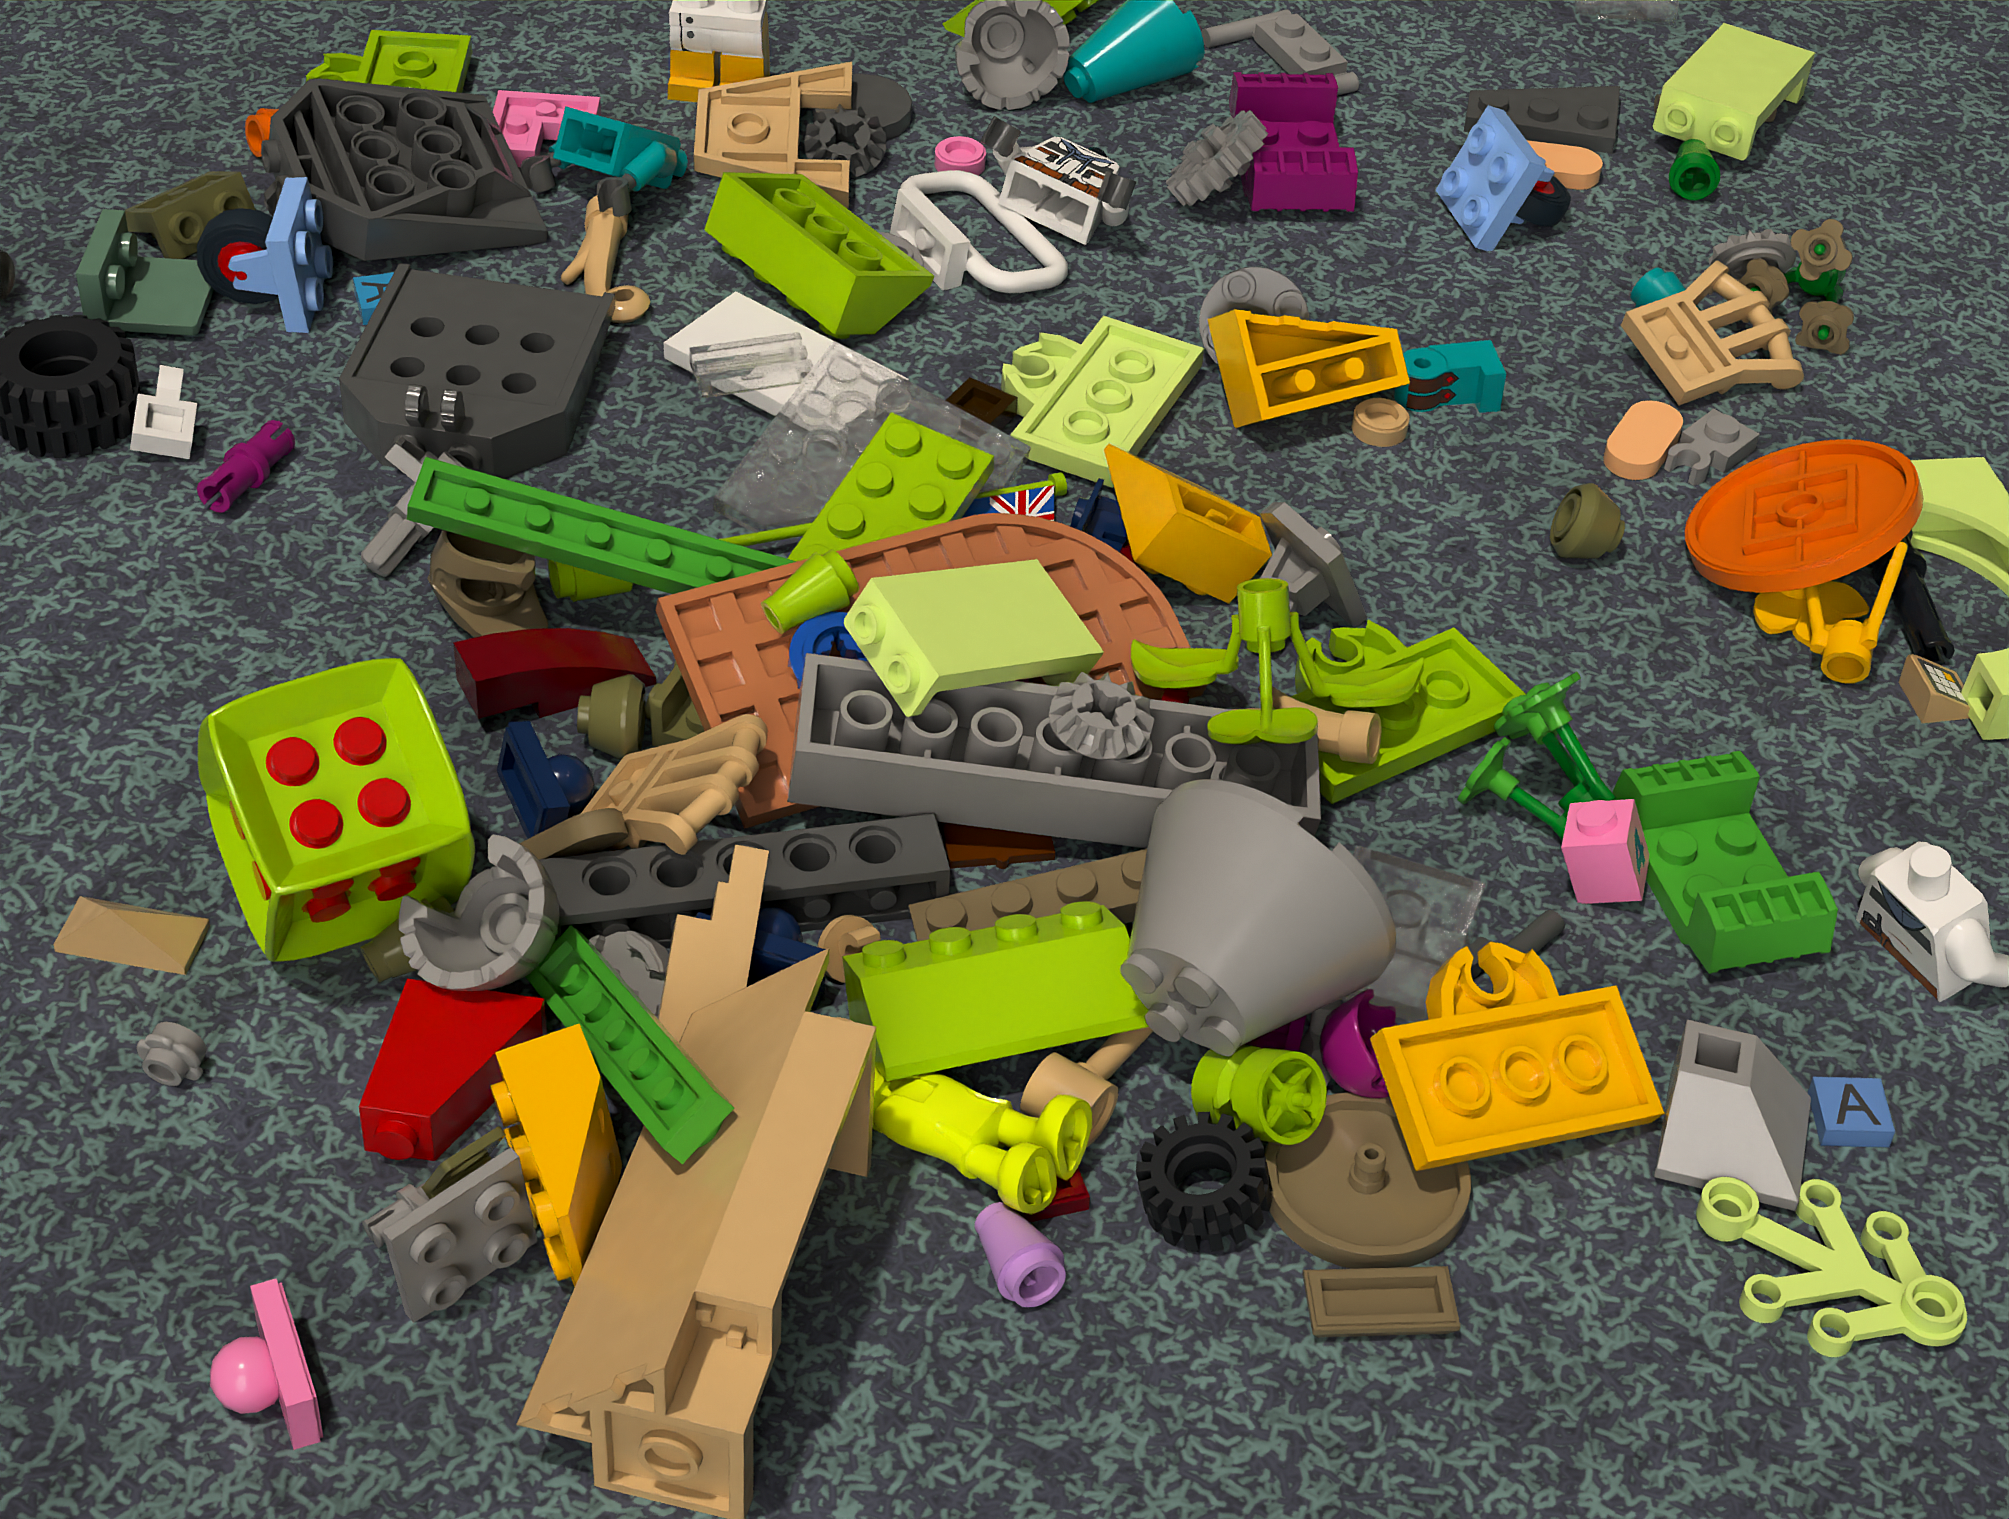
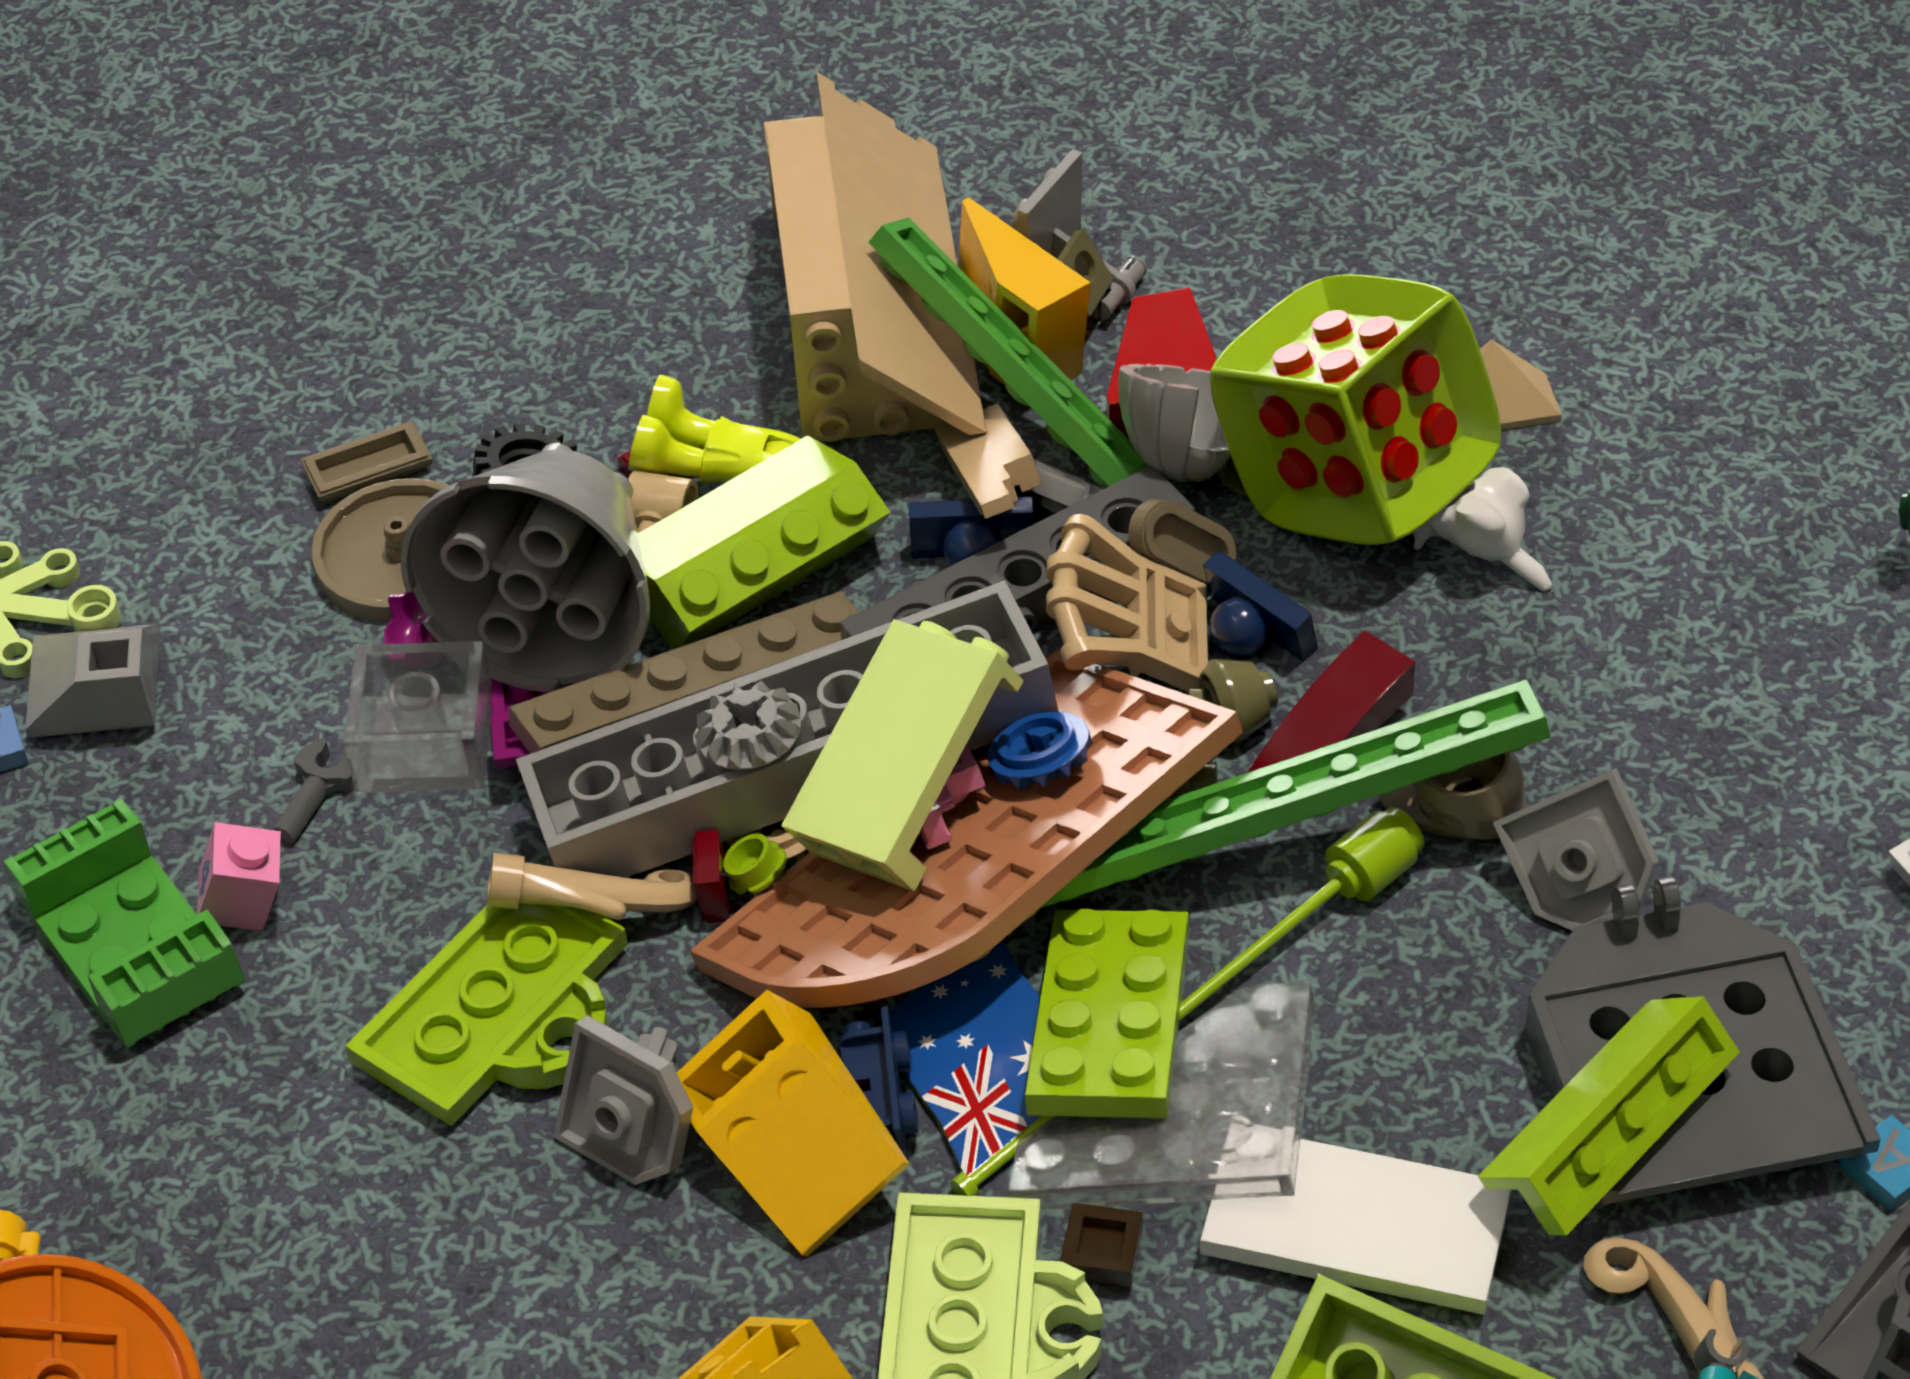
camera: 165 degrees right, 5 degrees up
magenta pin [197,420,295,513] -> none
bright pink tile [210,1278,323,1450] -> none
clear tile [689,332,813,398] -> none
lime cone [761,549,859,634] -> none
tan plate [818,915,881,983] -> none
lavender cone [975,1202,1066,1307] -> none
lime plant [1131,578,1424,745] -> none
yellow plate [1370,942,1665,1171] -> none
plant [1457,672,1616,841] -> none
olive cone [1550,483,1625,559] -> none
none -> lime panel [1478,996,1740,1235]

